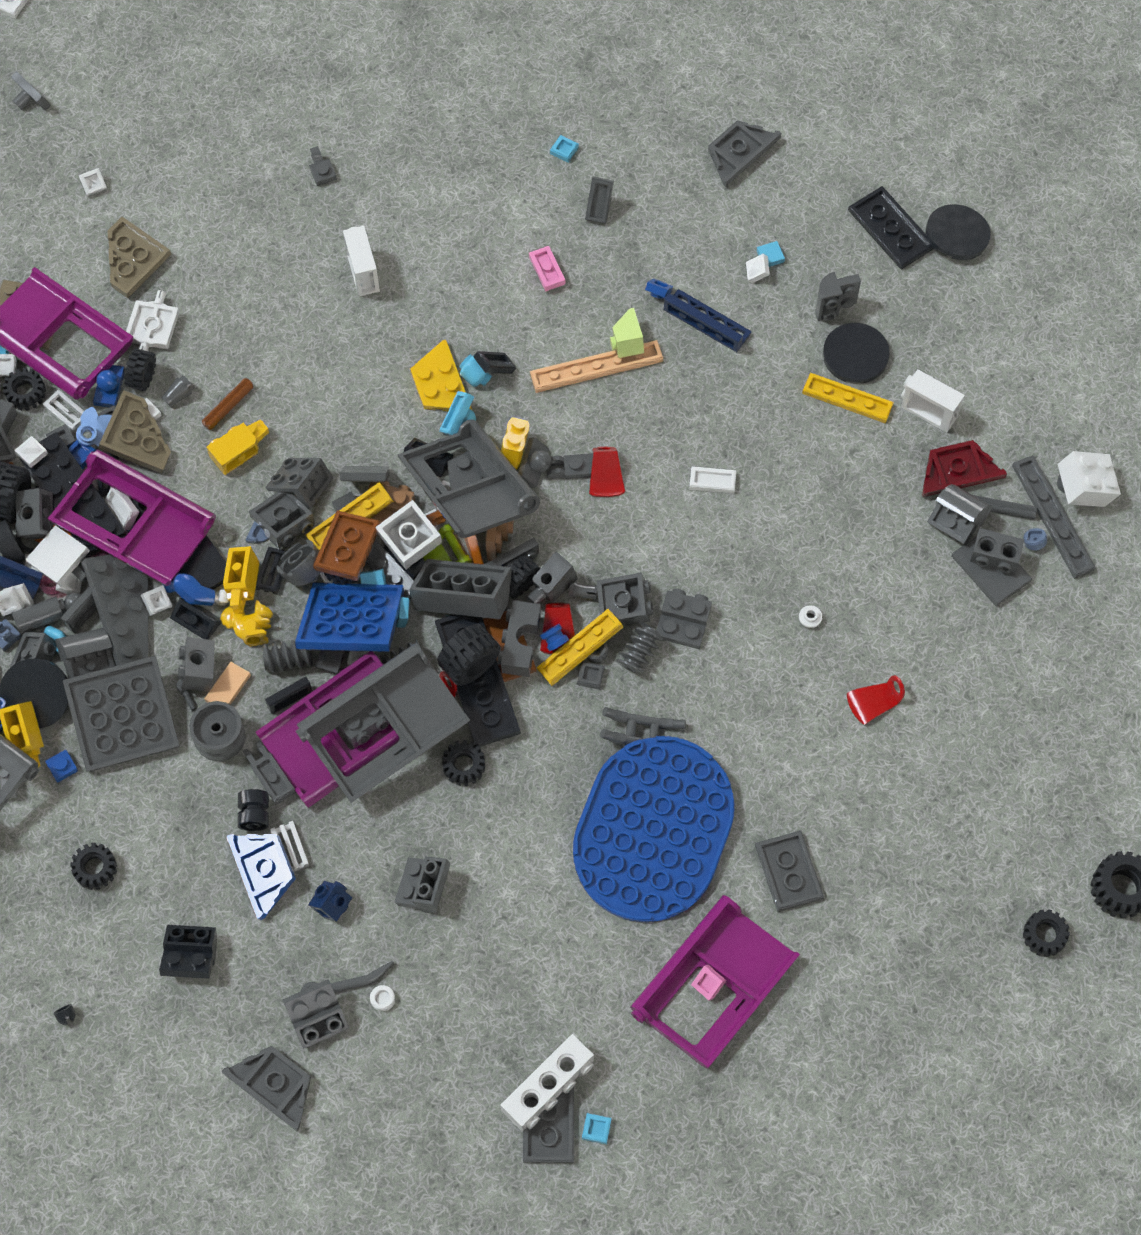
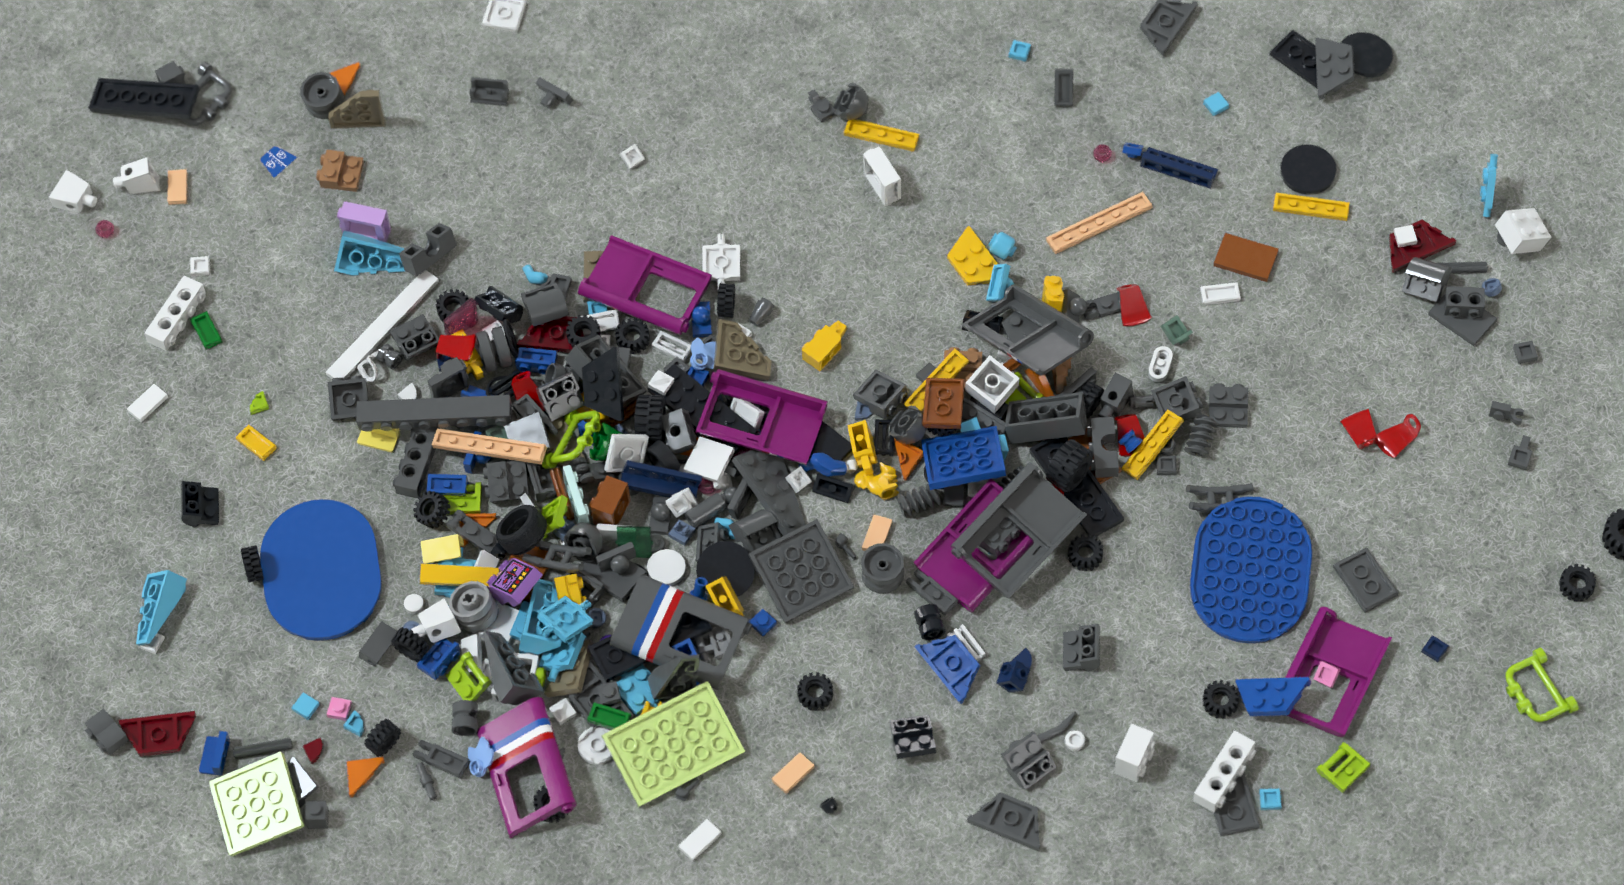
camera: 10 degrees left, 5 degrees down
dark tan plate [107,217,171,298] -> none
dark grey brick [178,637,215,692] -> none
dark orange axle [202,378,254,430] -> none
black tile [265,676,312,714] -> none
dark grey bracket [266,457,333,509] -> none
dark grey tile [340,466,389,482] -> none
black tile [473,351,516,374] -> none
bright pink plate [529,246,565,292] -> none
yellowish green slope [610,308,644,358] -> none
white tile [746,254,770,283] -> none
white plate [799,606,822,628] -> none
dark grey brick [815,272,861,321] -> none
white window [900,369,965,433] -> none
dark grey tile [1012,455,1096,579] -> none
none -> light nougat tile [772,753,814,794]
none -> dark grey cylinder [834,83,869,120]
none -> yellow tile [844,119,919,152]
none -> orange tile [894,438,924,481]
none -> dark blue tile [1012,648,1032,670]
none -> clear pink plate [1093,144,1112,162]
none -> white brick [1114,724,1156,782]
none -> white plate [1148,346,1173,382]
none -> sand green bracket [1160,315,1193,345]
none -> black tyre [1203,680,1239,719]
none -> dark orange tile [1213,233,1279,282]
none -> blue wing [1235,677,1312,716]
none -> dark grey wing [1315,37,1355,100]
none -> lime plate [1316,742,1370,793]
none -> red piece [1340,409,1378,450]
none -> white tile [1393,225,1417,247]
none -> dark blue tile [1421,635,1449,662]
none -> medium azure plate [1480,154,1498,217]
none -> dark grey plate [1489,401,1524,425]
none -> lime bar [1505,647,1579,722]
none -> dark grey plate [1508,435,1532,470]
none -> dark grey plate [1513,341,1538,364]

